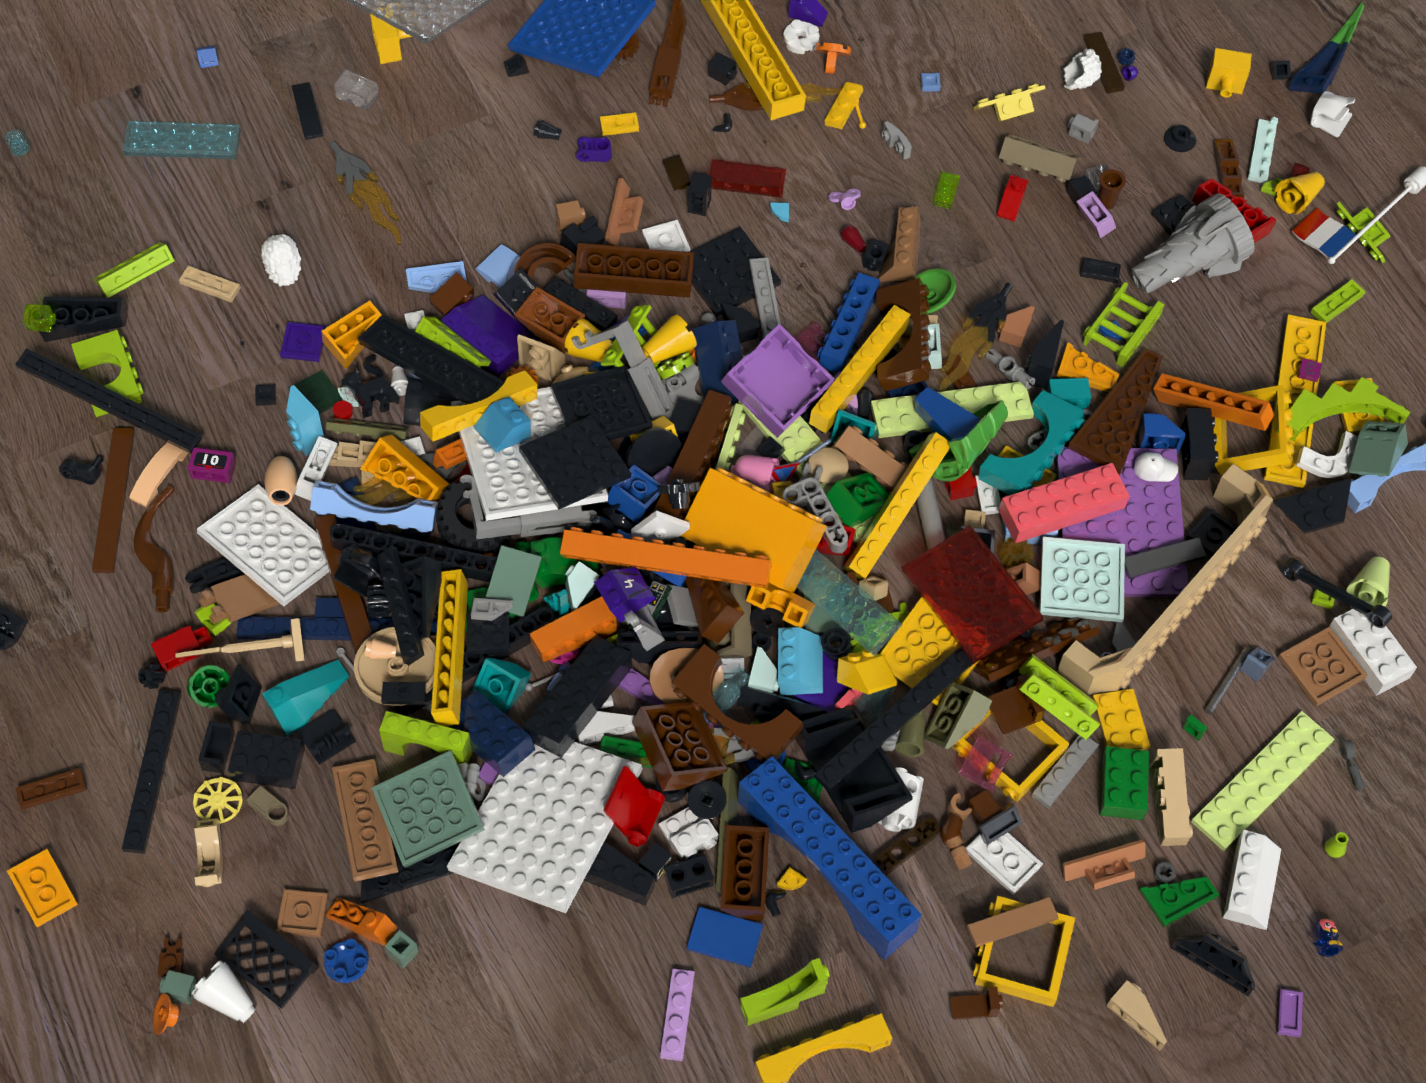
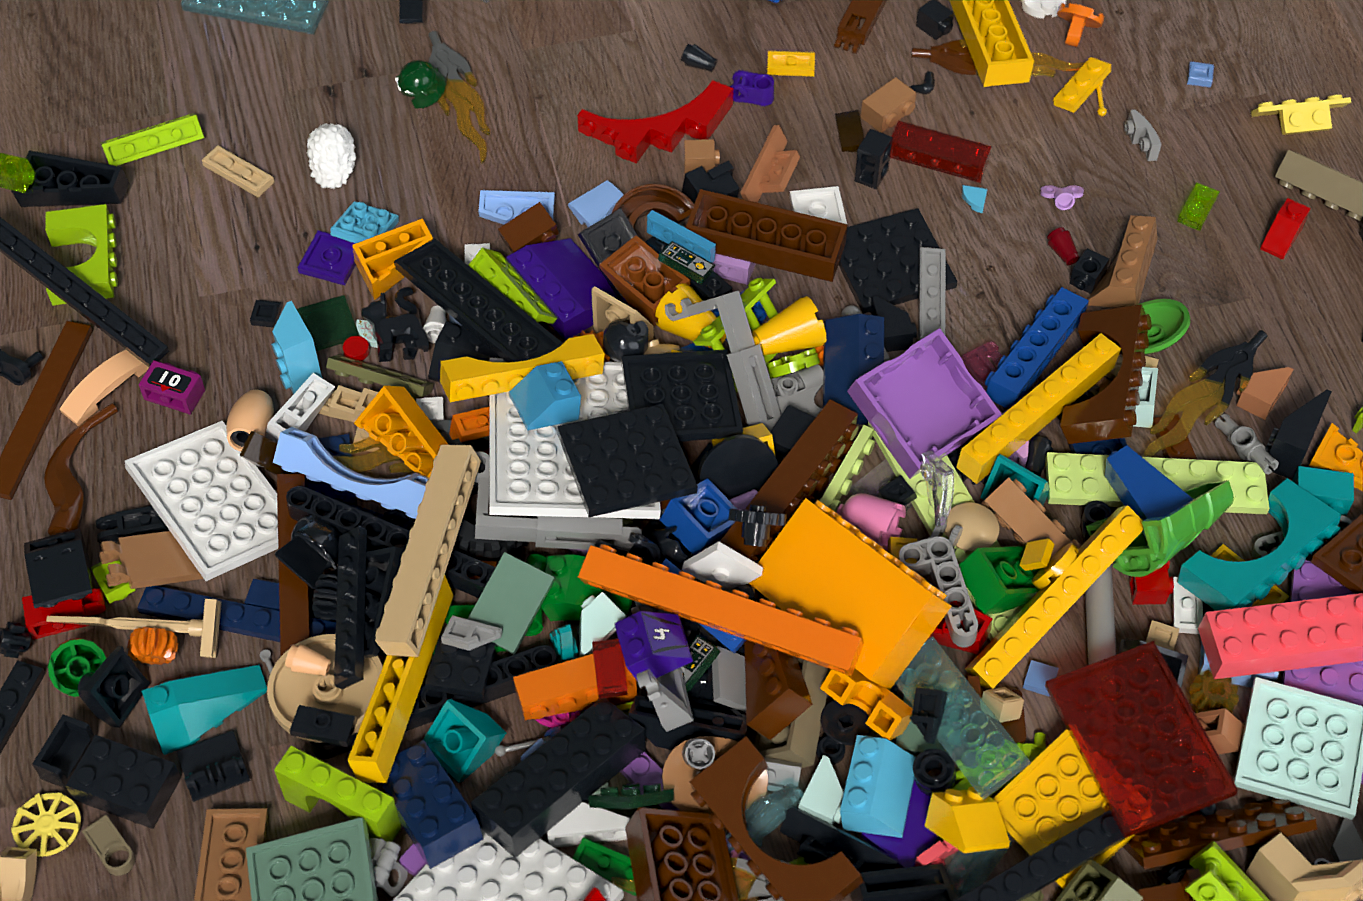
camera: 15 degrees right, 5 degrees down
piece [772,439,831,482] -> none
none -> black slope [24,528,92,608]
none -> orange gear [127,626,178,665]
none -> dark brown slope [240,431,289,476]
none -> medium azure tile [331,201,399,243]
none -> tan brick [375,445,481,657]
none -> dark green helmet [395,60,446,109]
none -> red arch [577,80,734,164]
none -> clear green plate [589,783,675,809]
none -> clear red tile [592,639,628,699]
none -> black cap [603,320,648,363]
none -> dark azure tile [647,210,716,264]
none -> tile [658,241,716,285]
none -> flat silver wheel [682,738,715,769]
none -> medium nougat piece [861,77,916,133]
none -> black slope [909,687,948,744]
none -> clear plate [920,451,954,527]
none -> yellow tile [1019,539,1055,571]
none -> medium blue tile [1023,660,1059,697]
none -> yellow tile [1031,542,1079,589]

